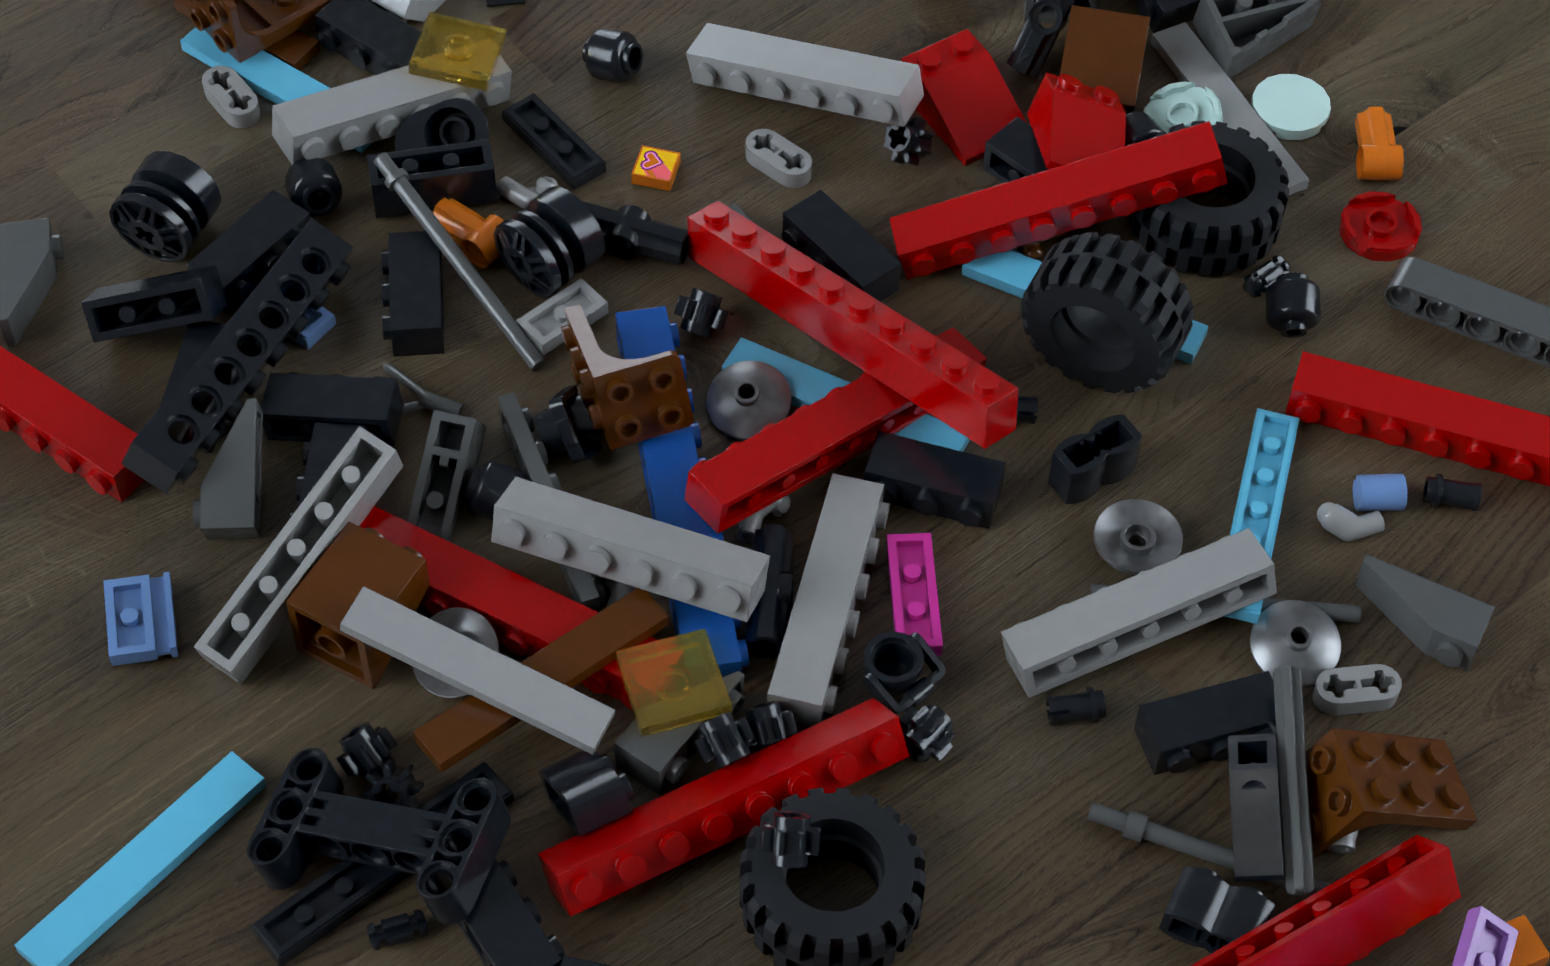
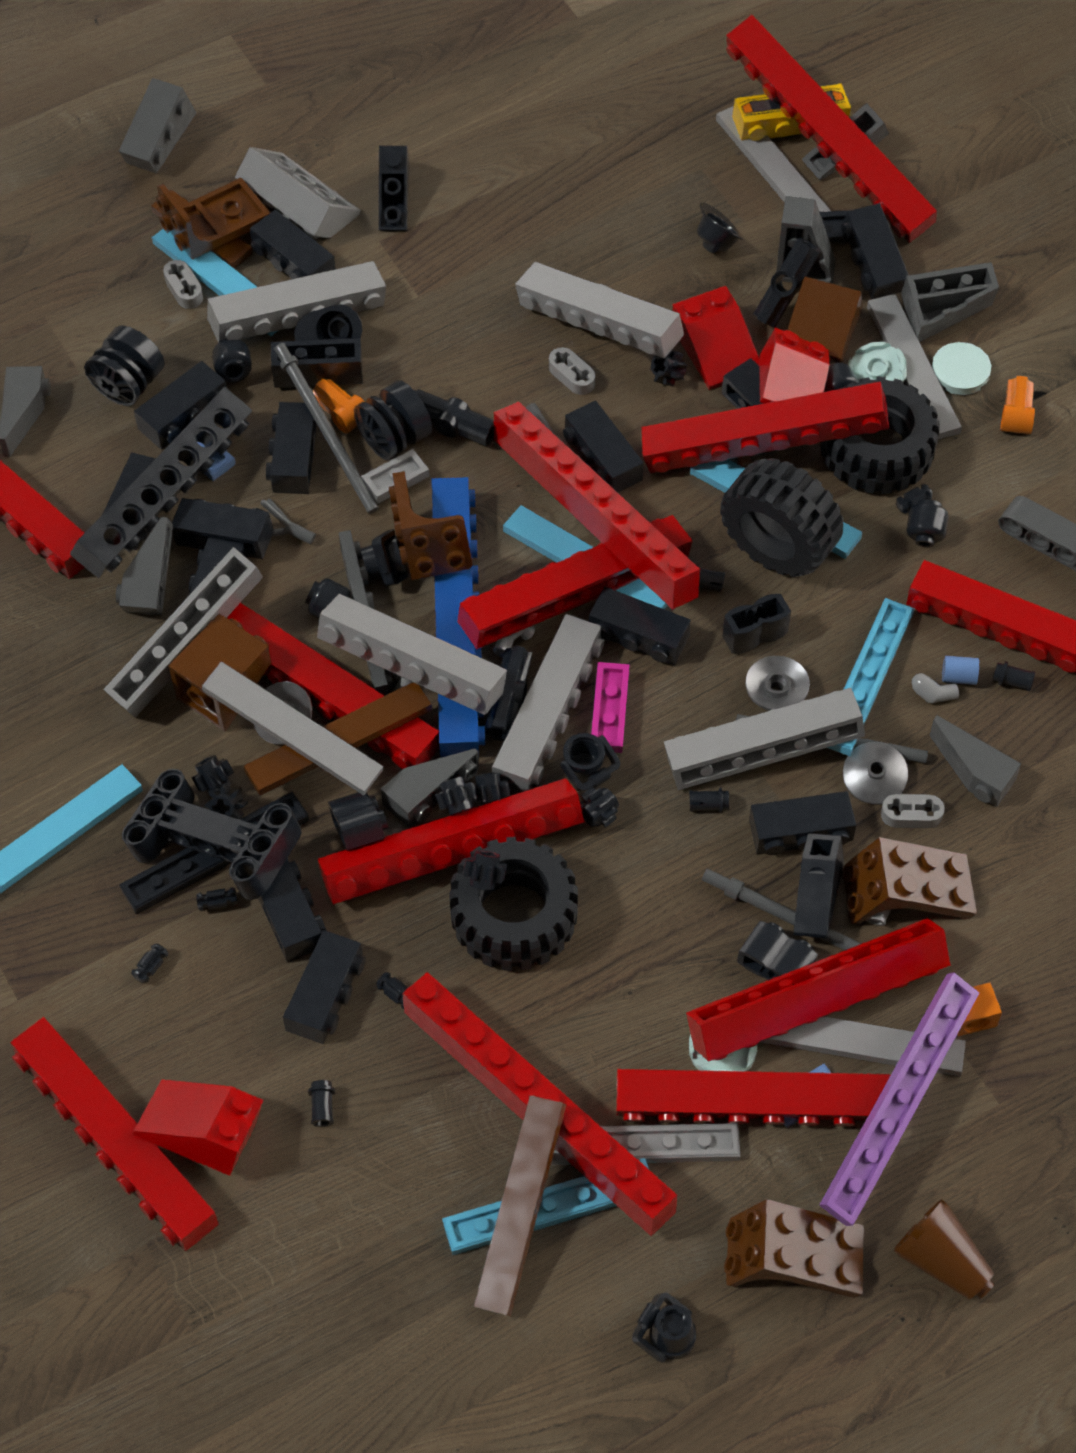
camera: 10 degrees right, 5 degrees up
black brick [81,265,228,342] -> none
medium blue plate [103,572,179,666] -> none
dark grey slope [407,410,487,542] -> none
clear yellow tile [409,12,507,91] -> none
light grey arm [497,176,558,209] -> none
black tile [502,93,606,190] -> none
black head [582,28,643,82] -> none
clear yellow tile [616,629,732,737] -> none
tile [631,145,681,191] -> none
black gear [673,287,729,338] -> none
flat silver dish [706,361,792,441] -> none
dark grey axle [1273,665,1315,897] -> none
red tile [1339,191,1422,262] -> none

